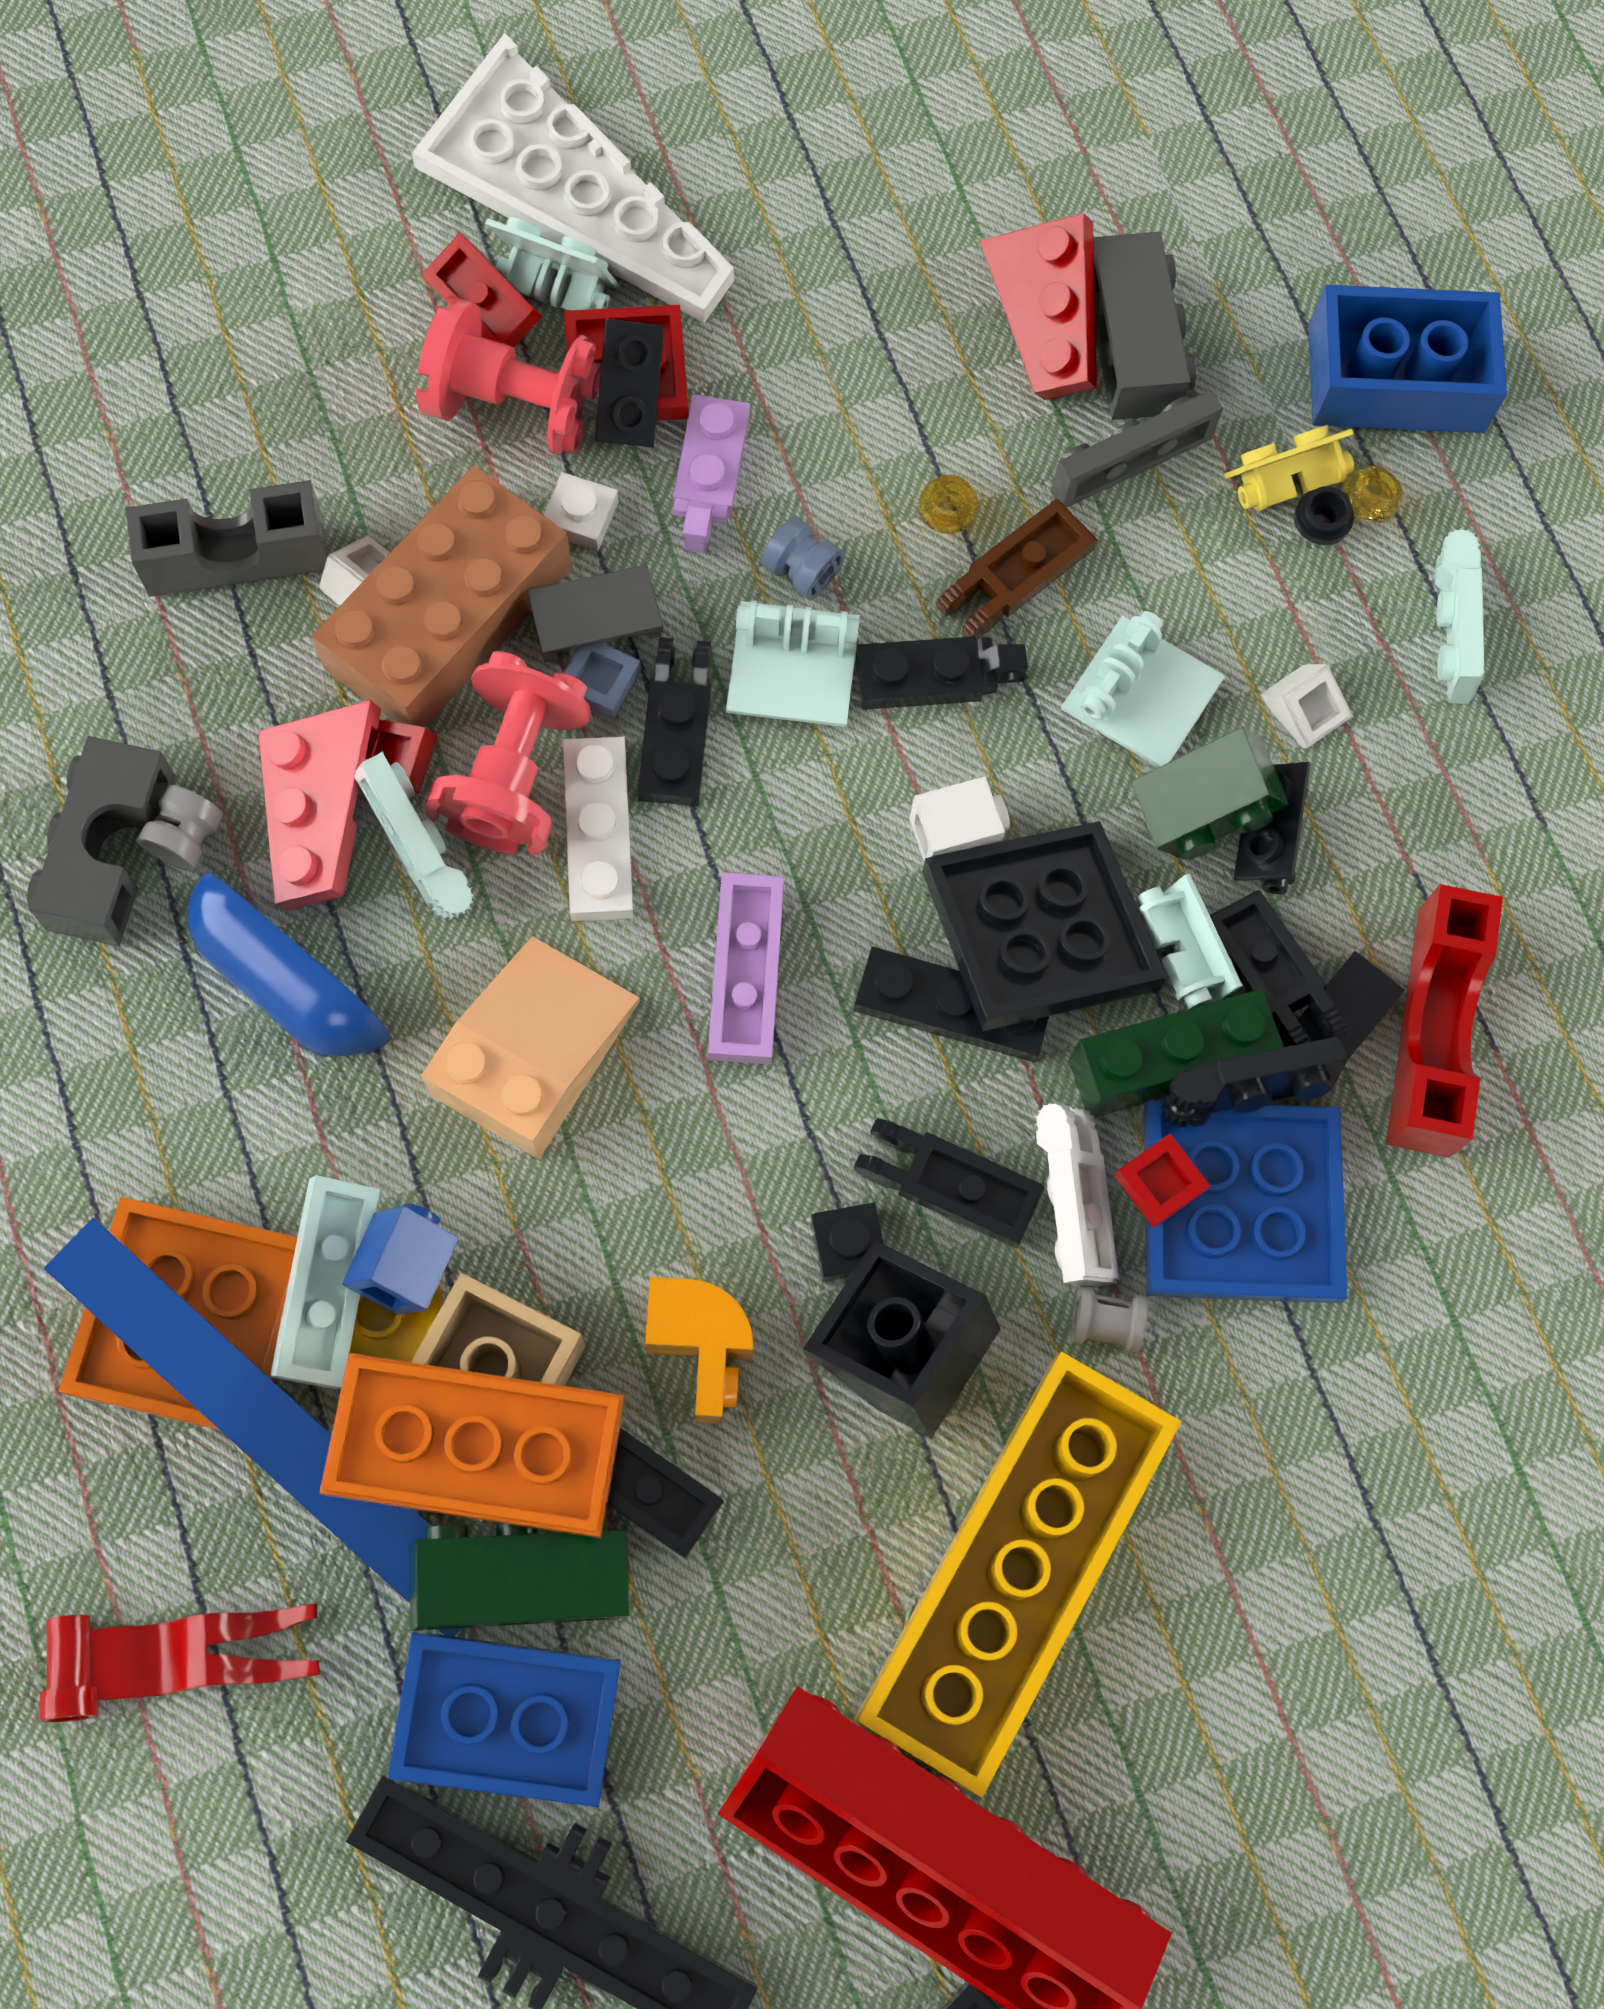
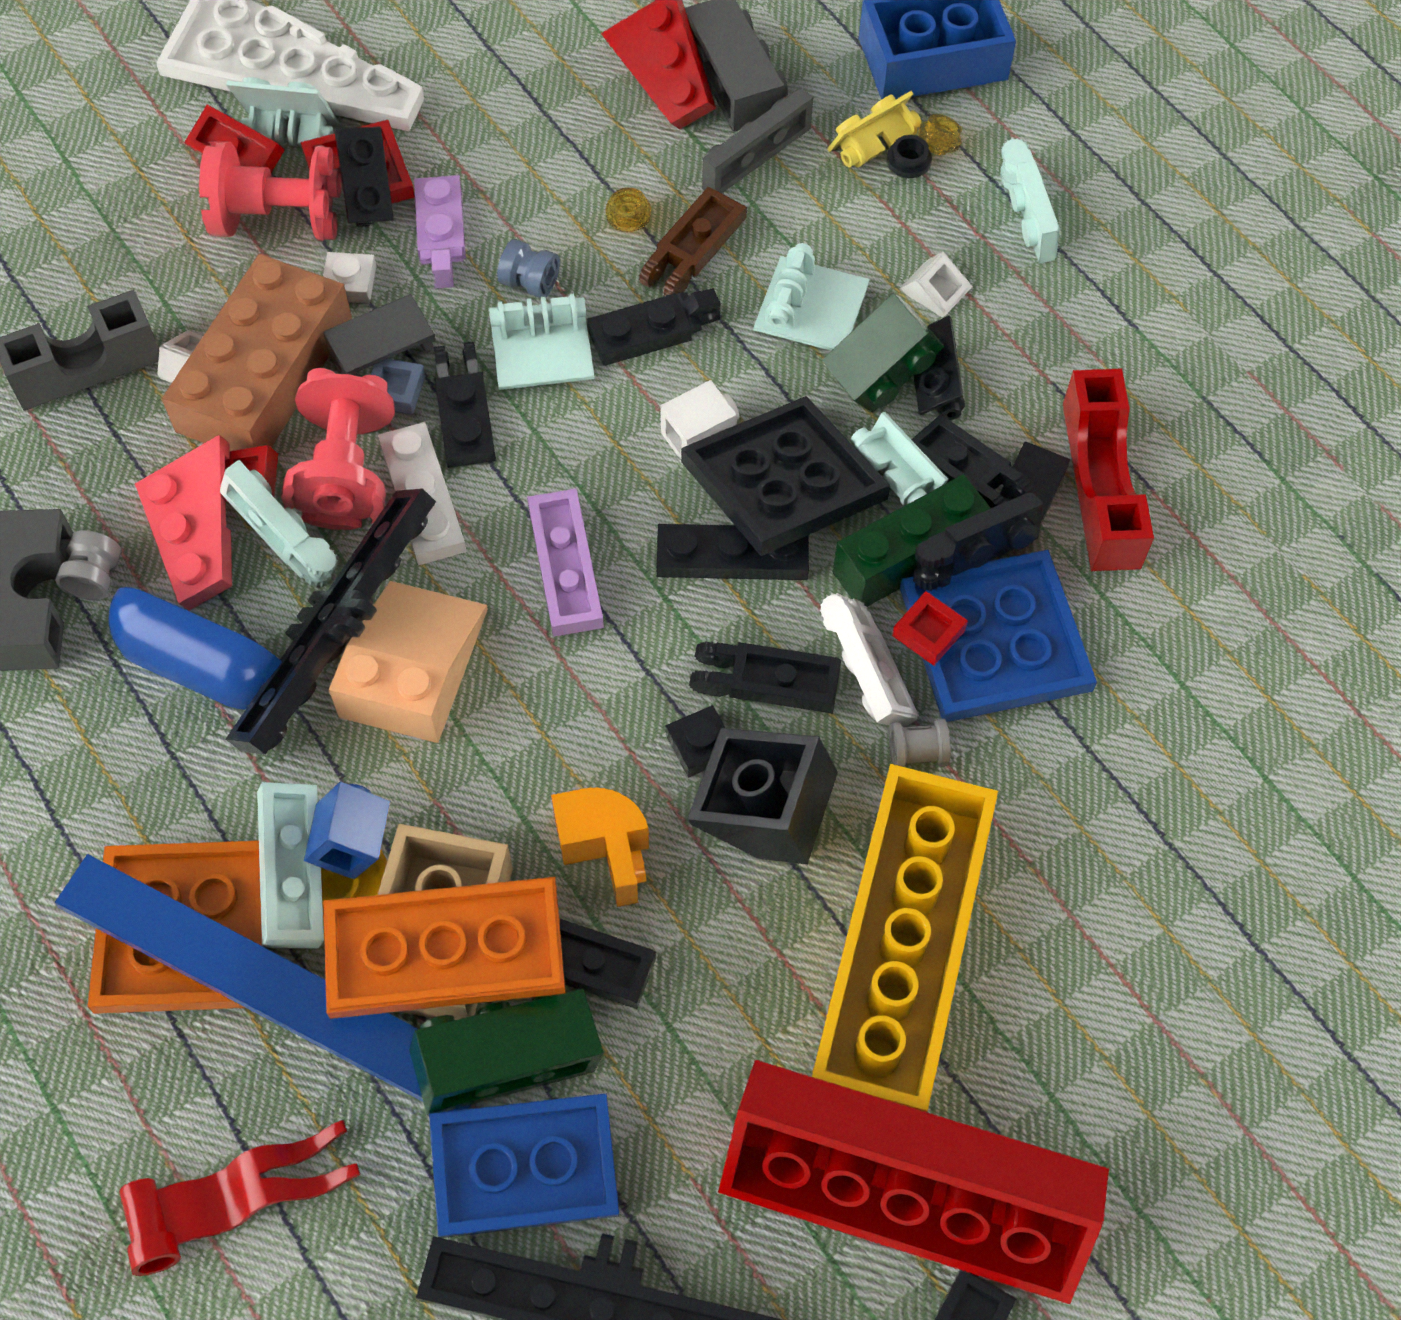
camera: 10 degrees left, 10 degrees down
none -> black hinge [225,488,436,755]

